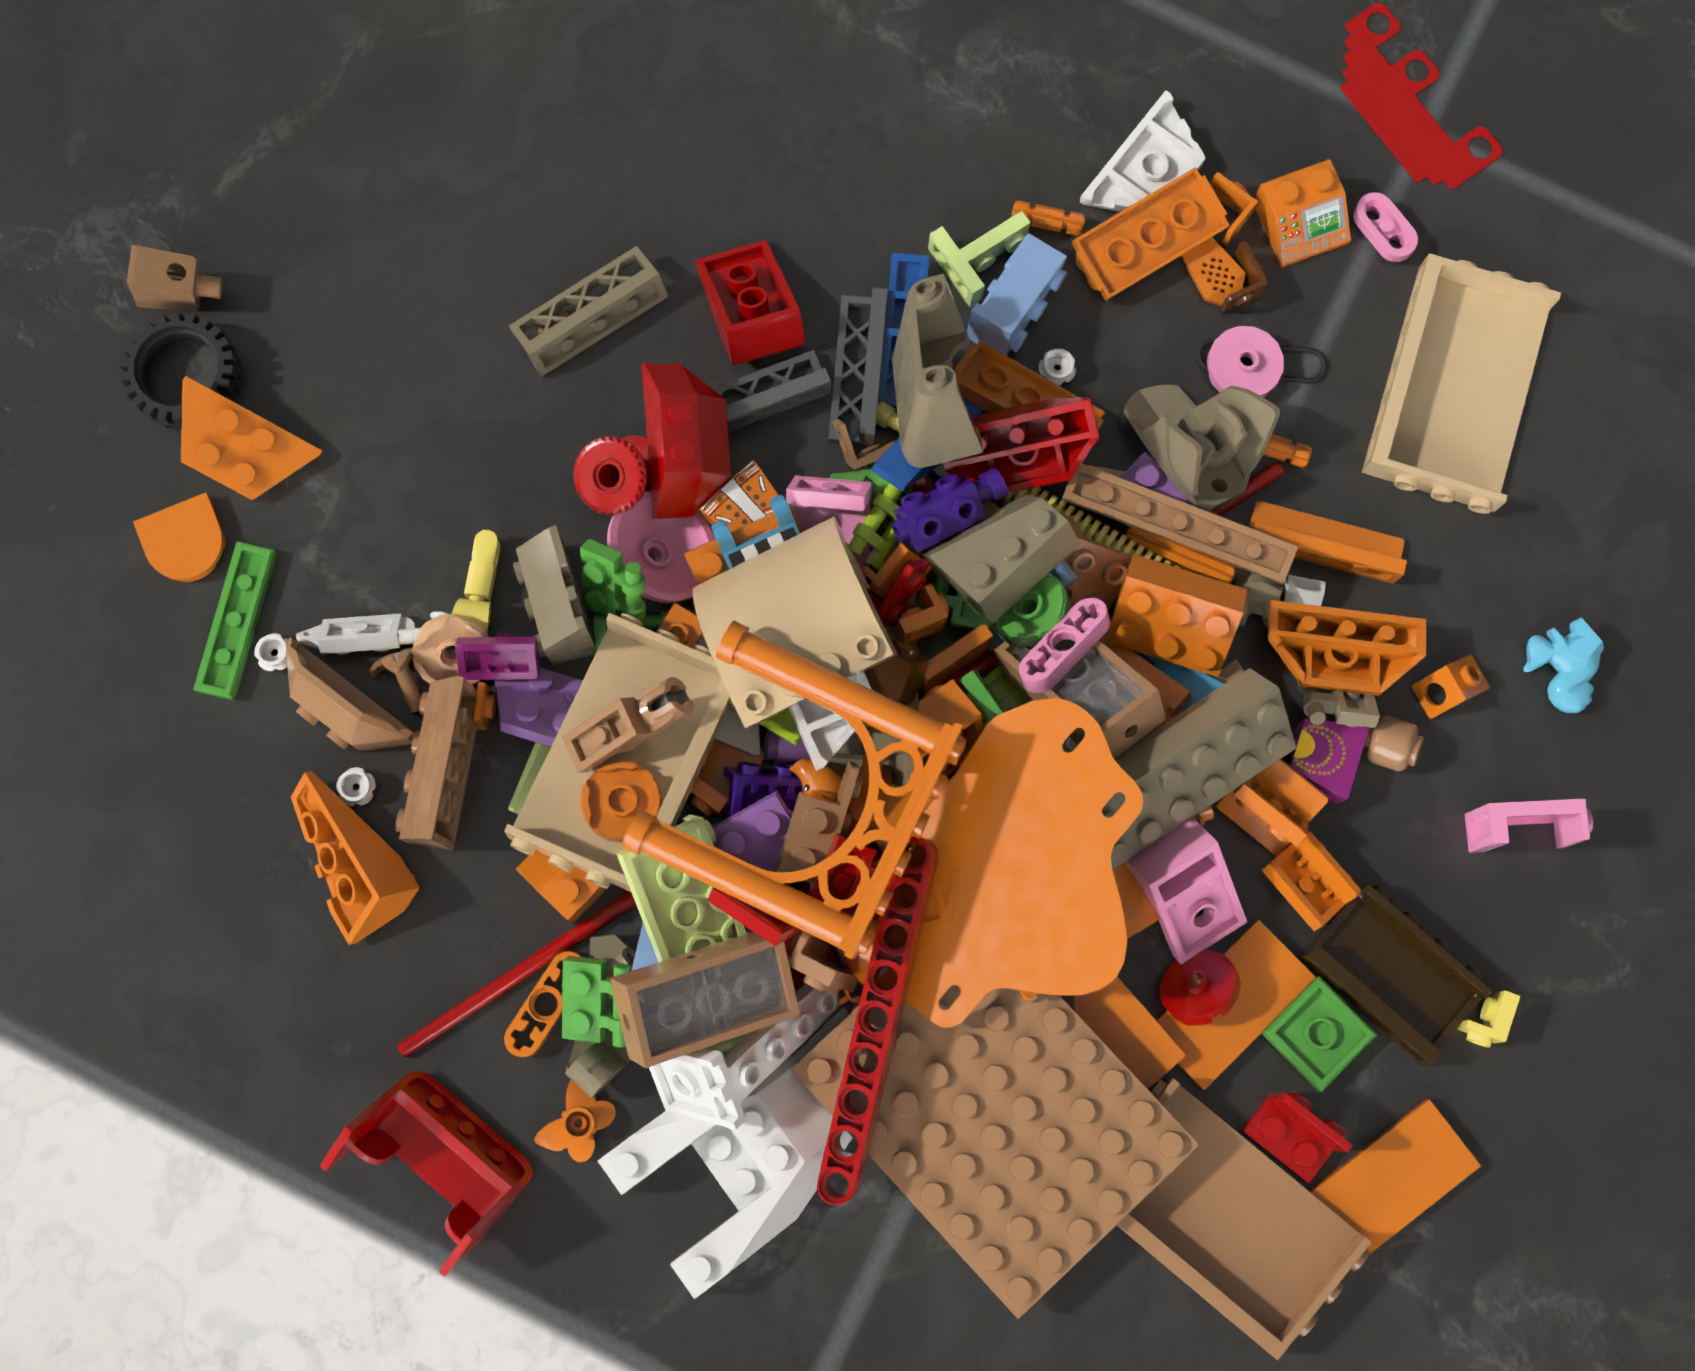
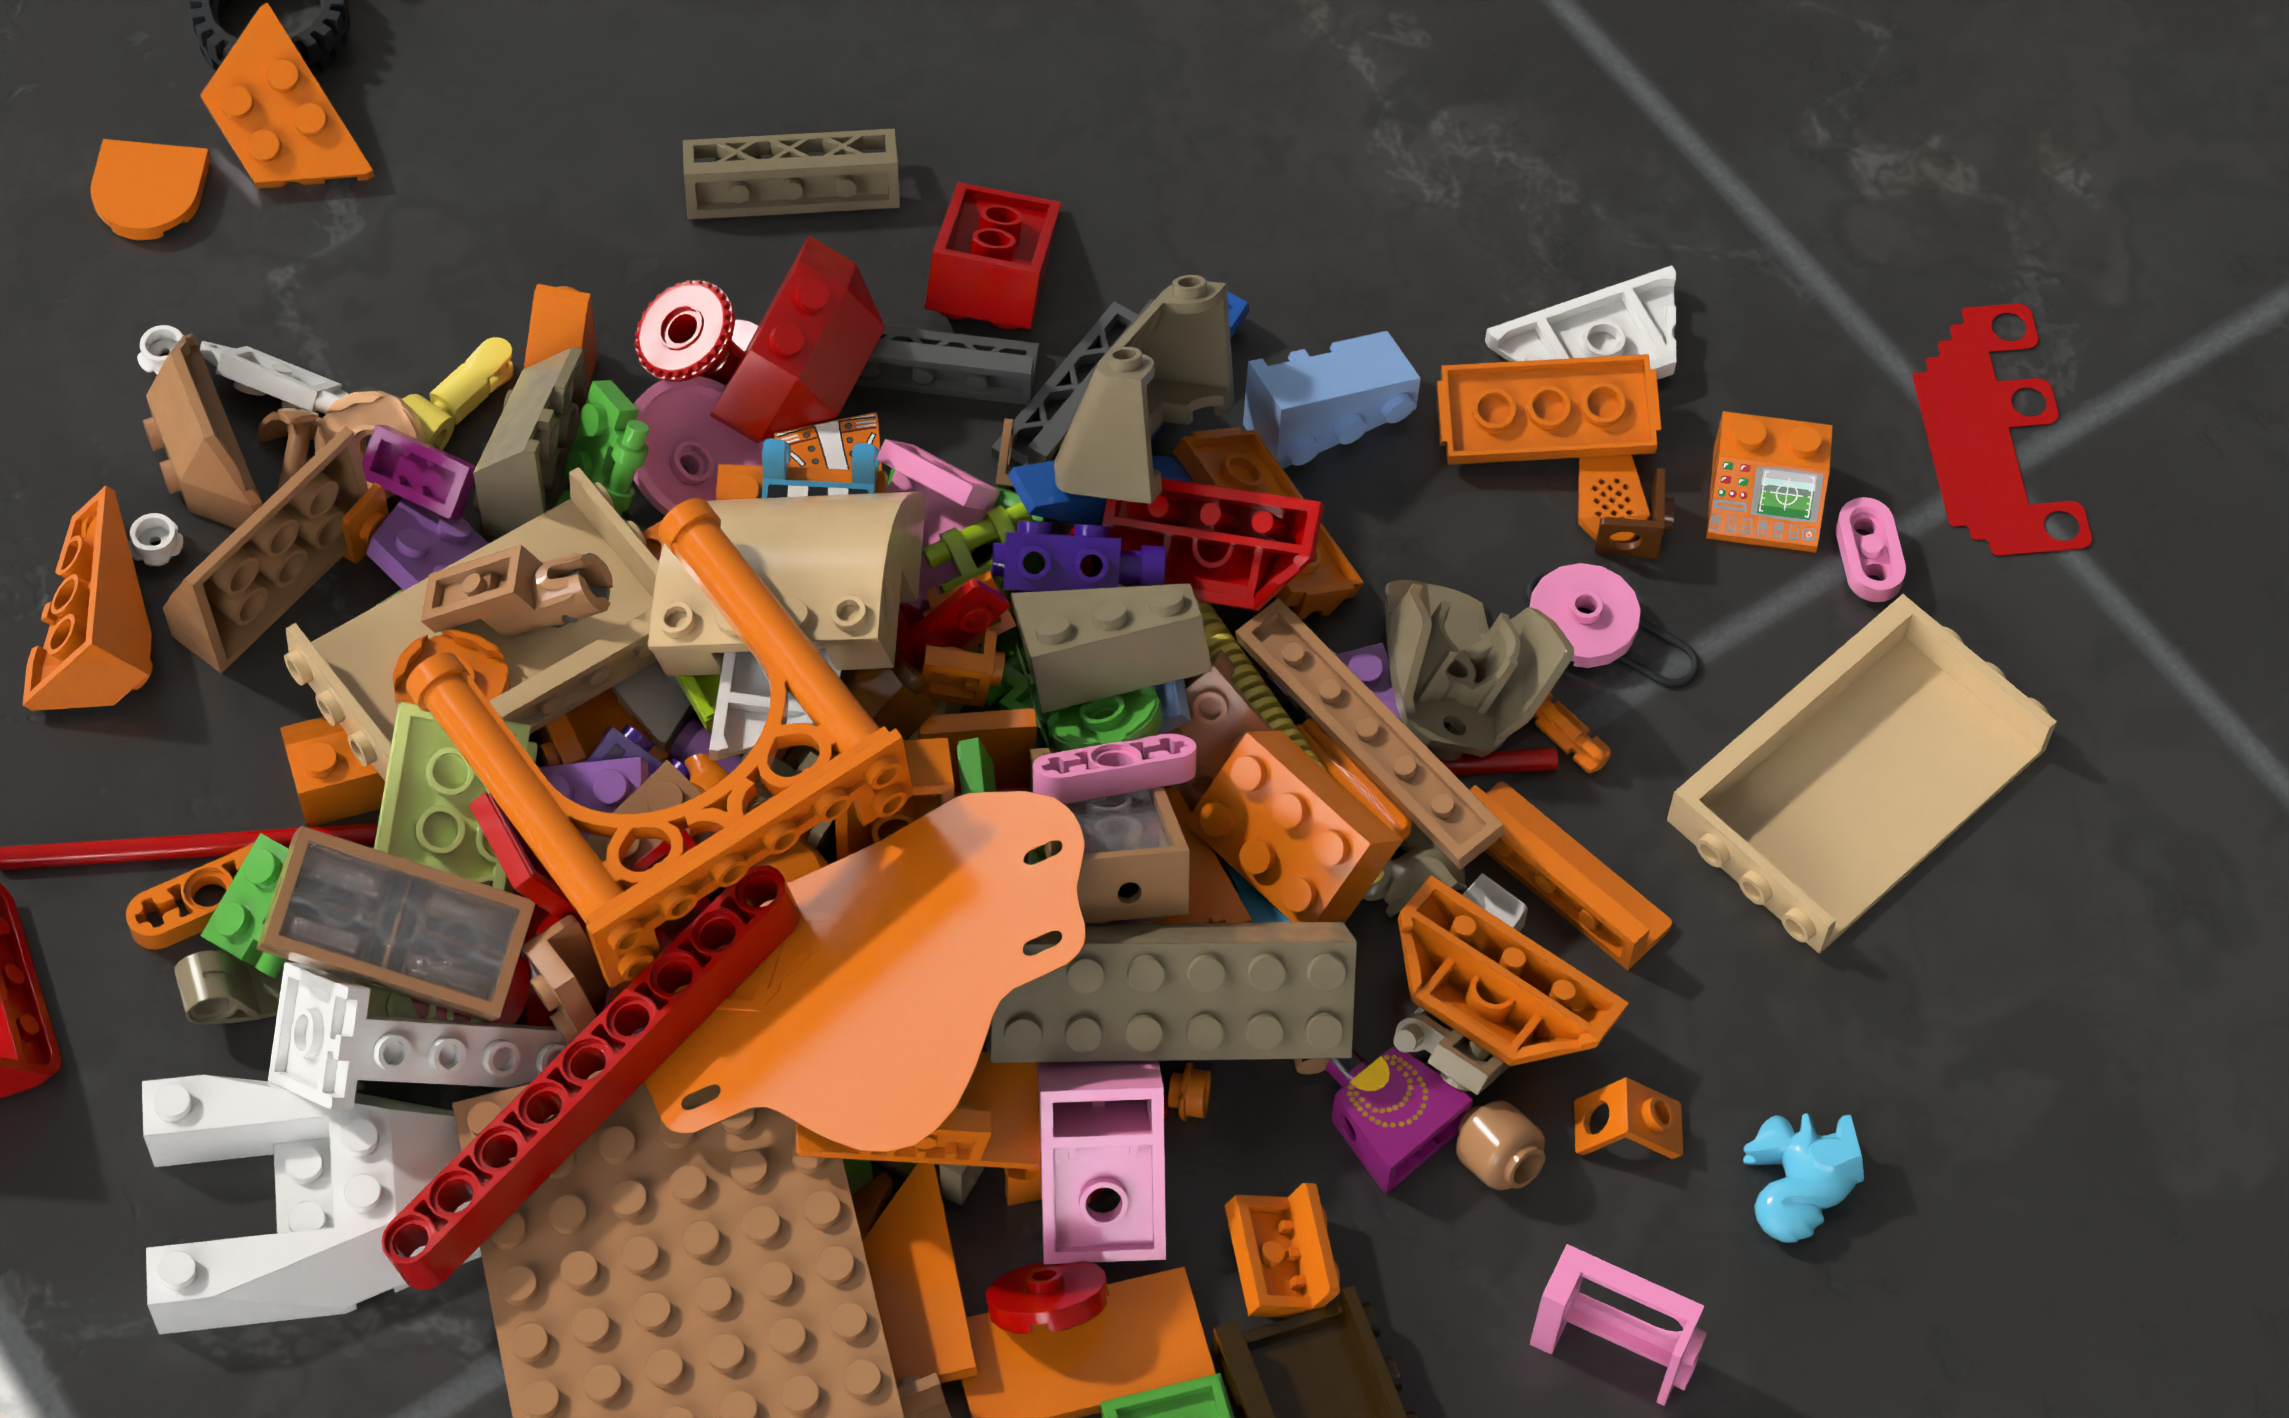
camera: 30 degrees right, 20 degrees down
bright green tile [193,541,278,701] -> none
orange animal [534,1080,616,1162] -> none
yellowish green bracket [928,211,1031,307] -> none
orange axle [1011,200,1085,236] -> none
white plate [1039,349,1076,385] -> none
orange bracket [1210,172,1258,246] -> none
orange bracket [1217,759,1328,855] -> none
none -> orange slope [524,284,598,387]

